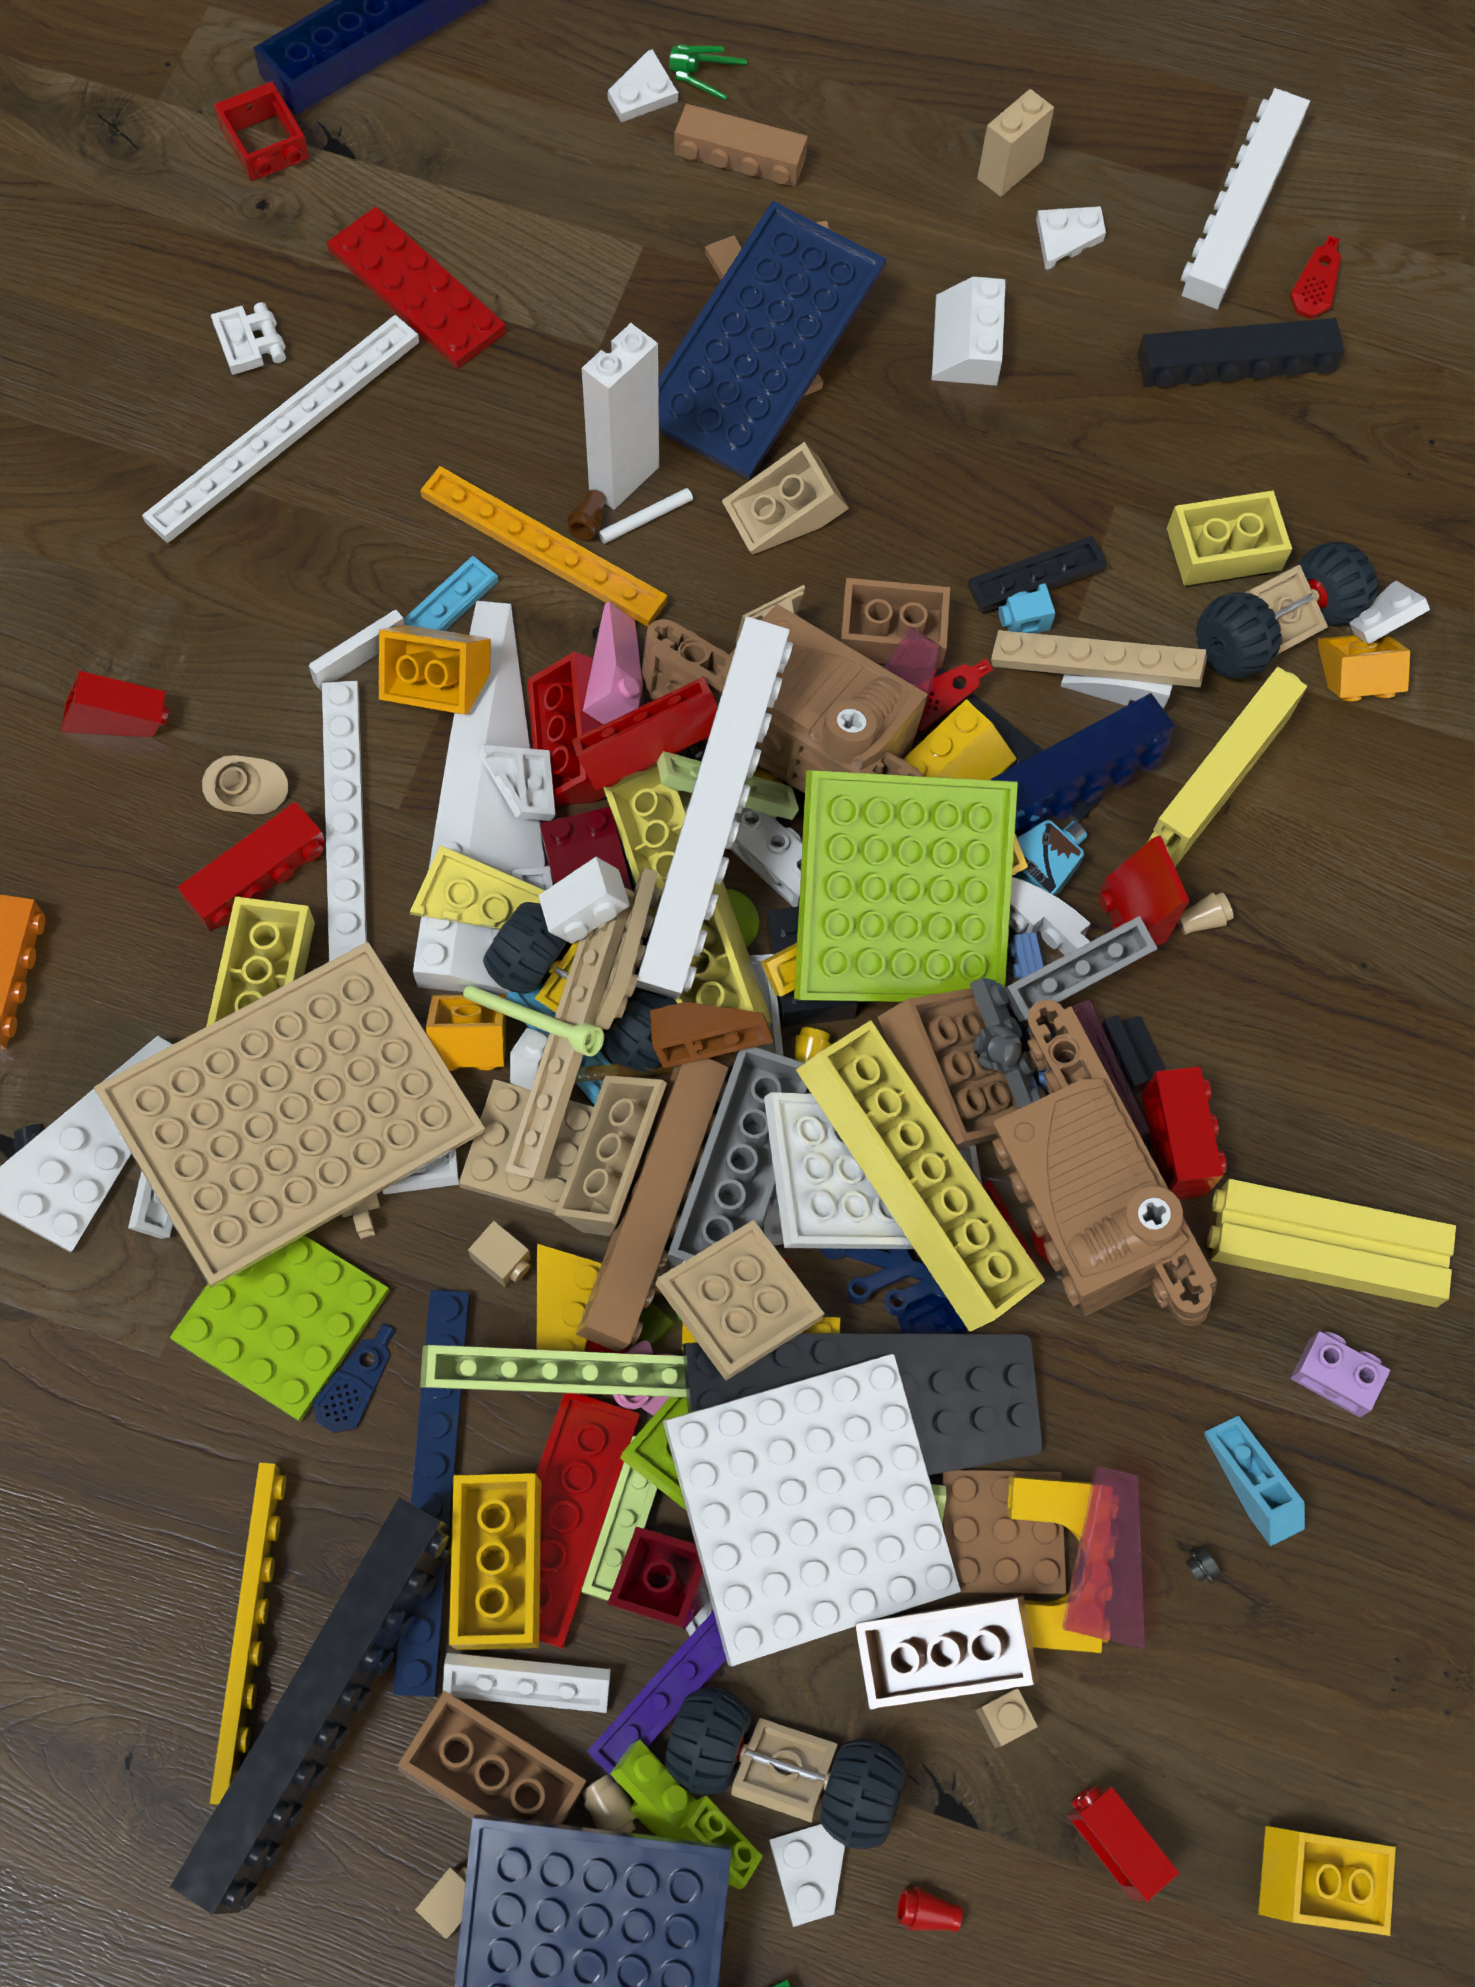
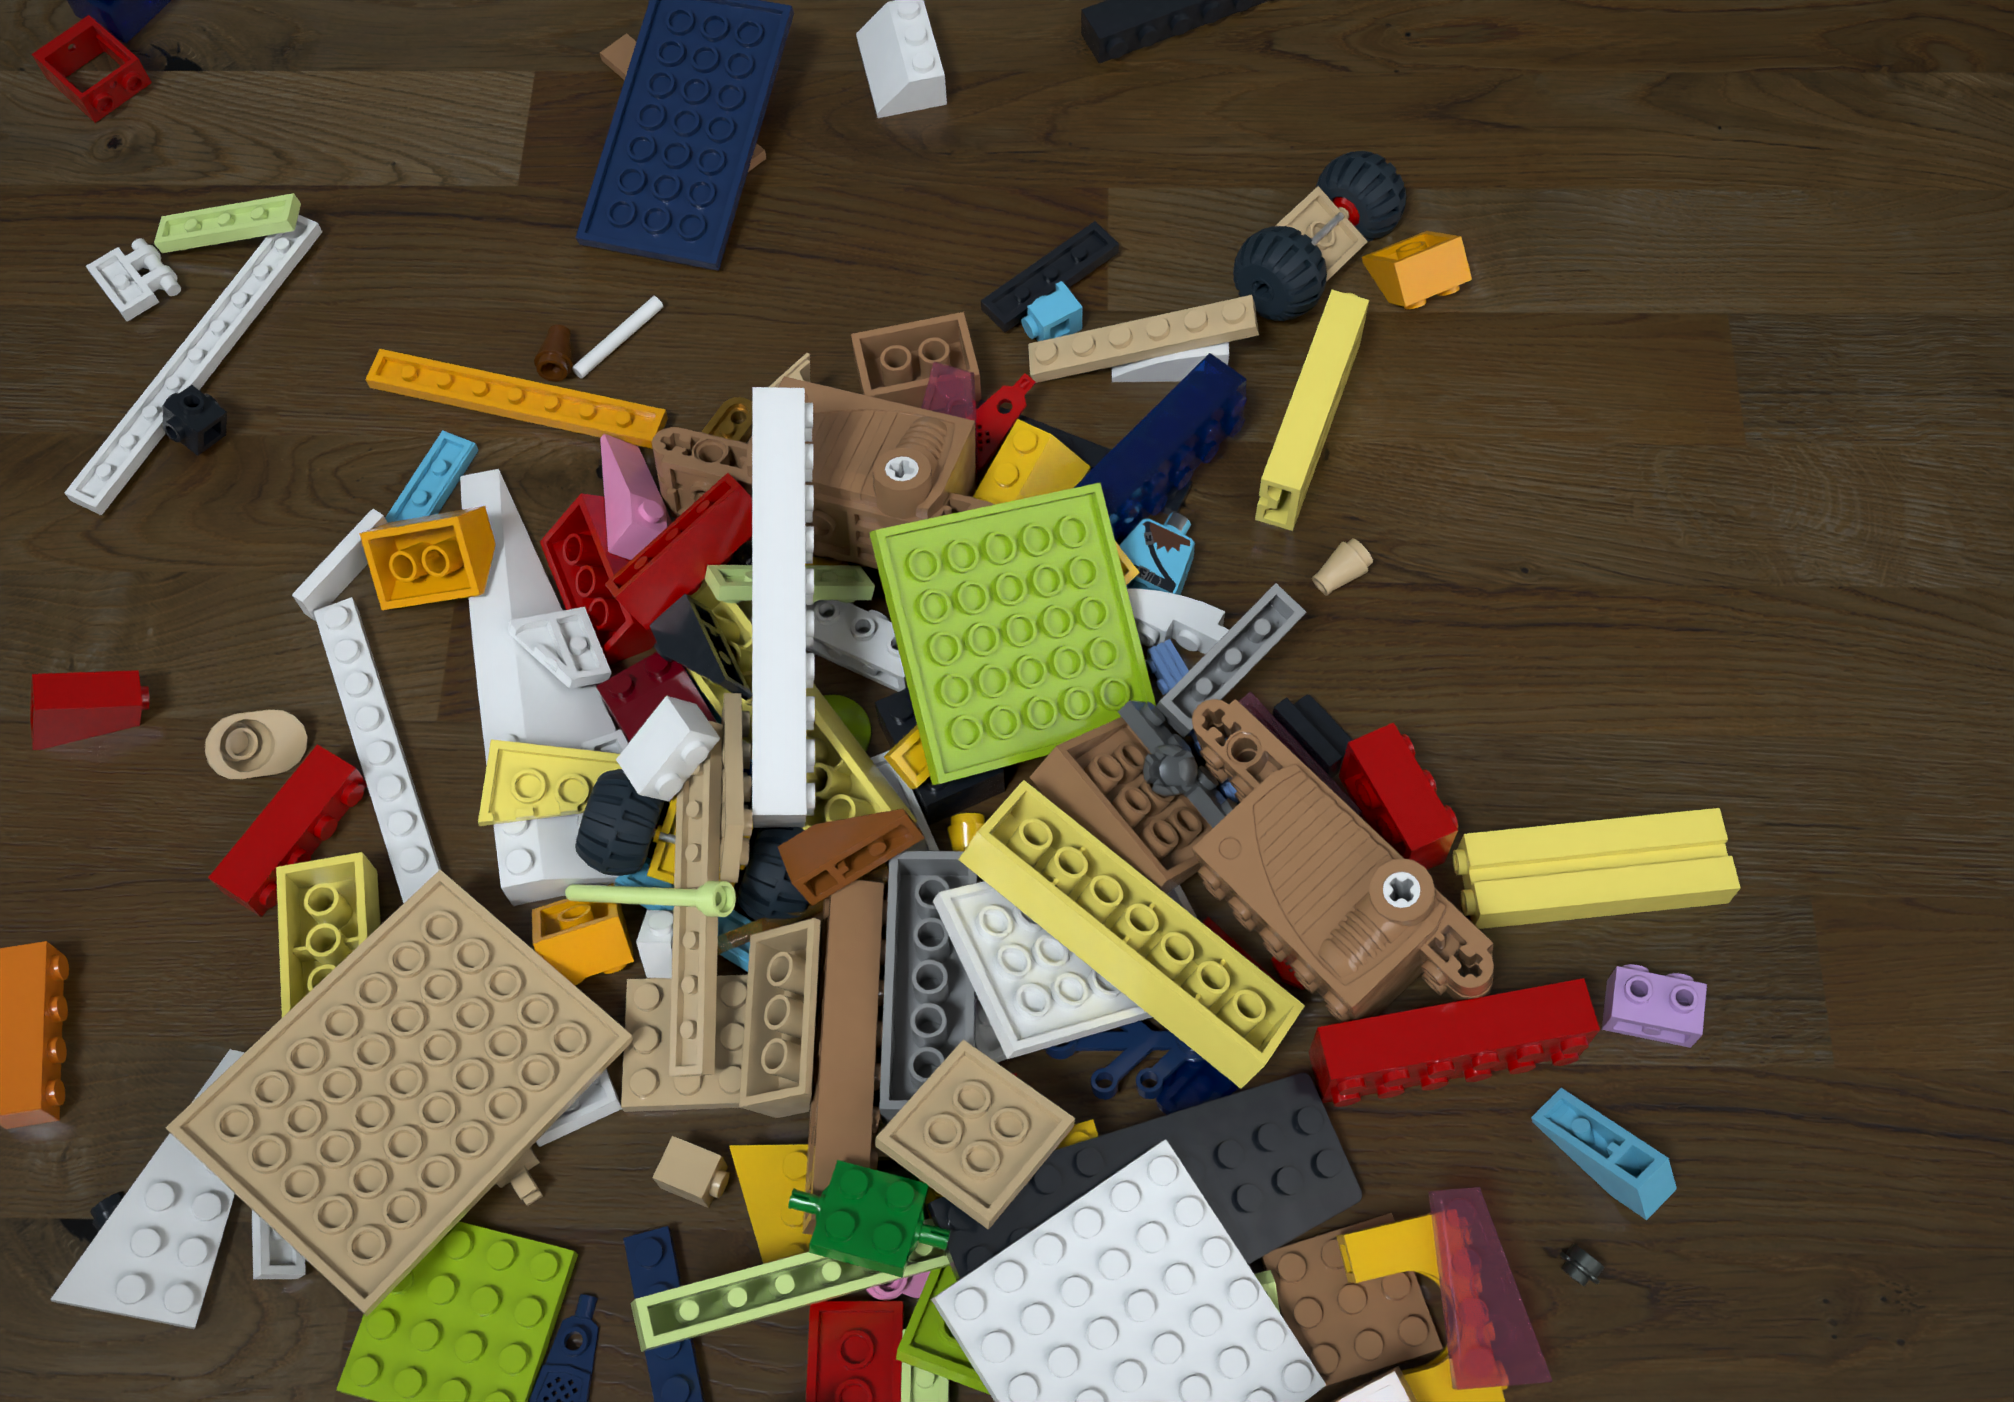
camera: 10 degrees left, 5 degrees down
red plate [326,206,506,370] -> none
white brick [582,323,659,510] -> none
tan slope [722,442,849,554] -> none
red slope [1098,835,1189,946] -> none
light yellow brick [1167,490,1292,586] -> none
white wing [1350,581,1430,644] -> none
none -> yellowish green plate [154,193,301,253]
none -> black brick [162,384,227,456]
none -> black slope [649,594,752,700]
none -> pearl gold plate [702,397,753,443]
none -> green plate [788,1160,951,1278]
none -> red brick [1308,978,1600,1107]

